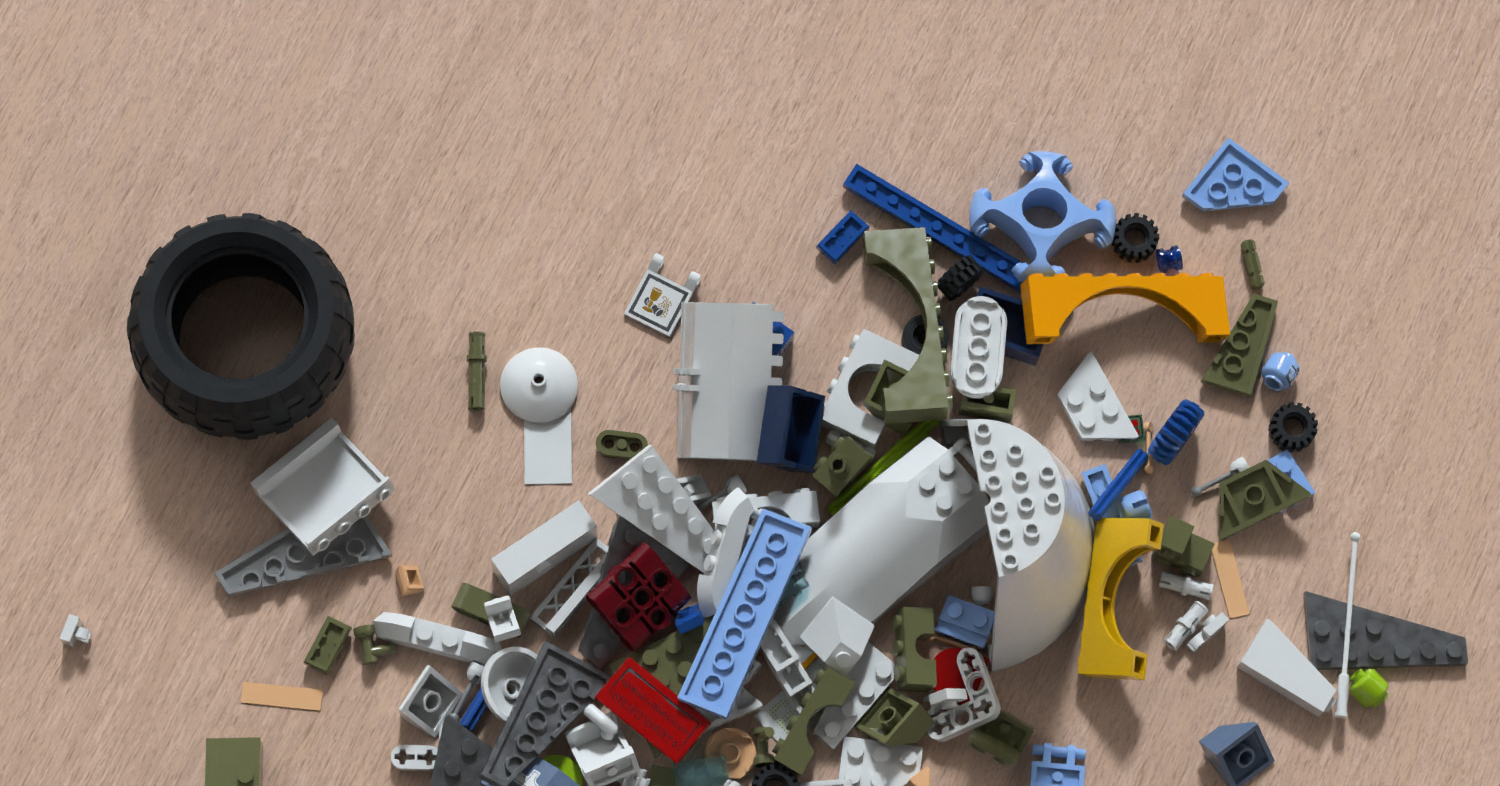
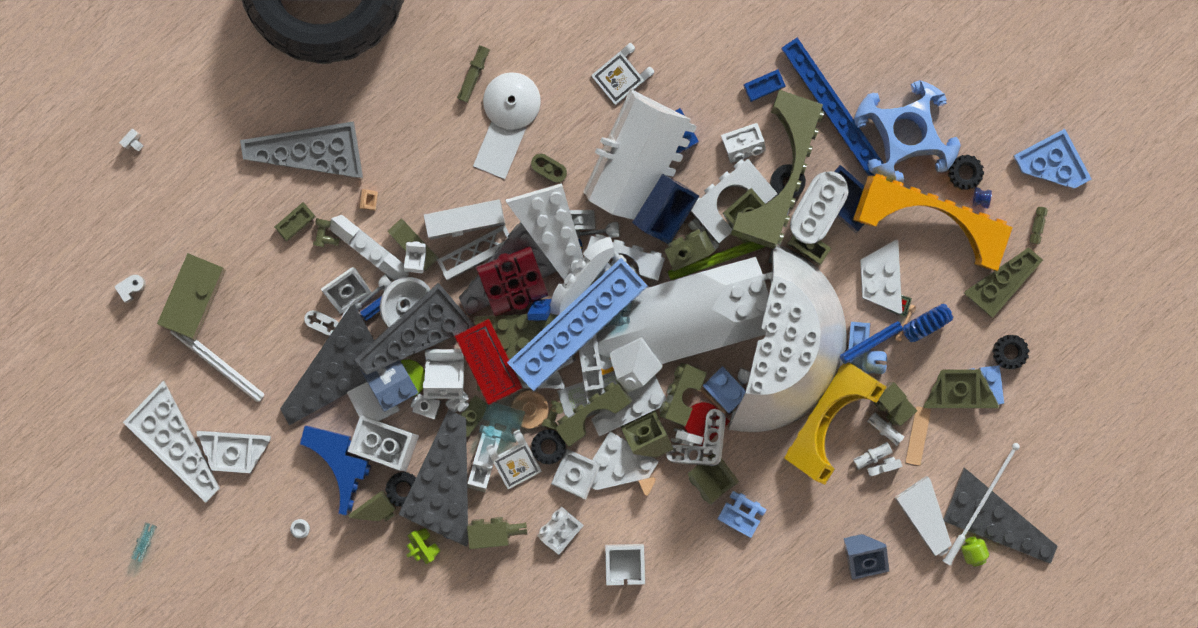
camera: 30 degrees right, 15 degrees up
light nougat sticker [241,682,323,711] -> none
white panel [250,418,395,556] -> none
white arm [584,704,618,740] -> none
black tyre [937,255,984,301] -> none
light grey hinge [1191,457,1249,497] -> none
light blue head [1261,352,1300,391] -> none
none -> white bracket [721,123,766,163]

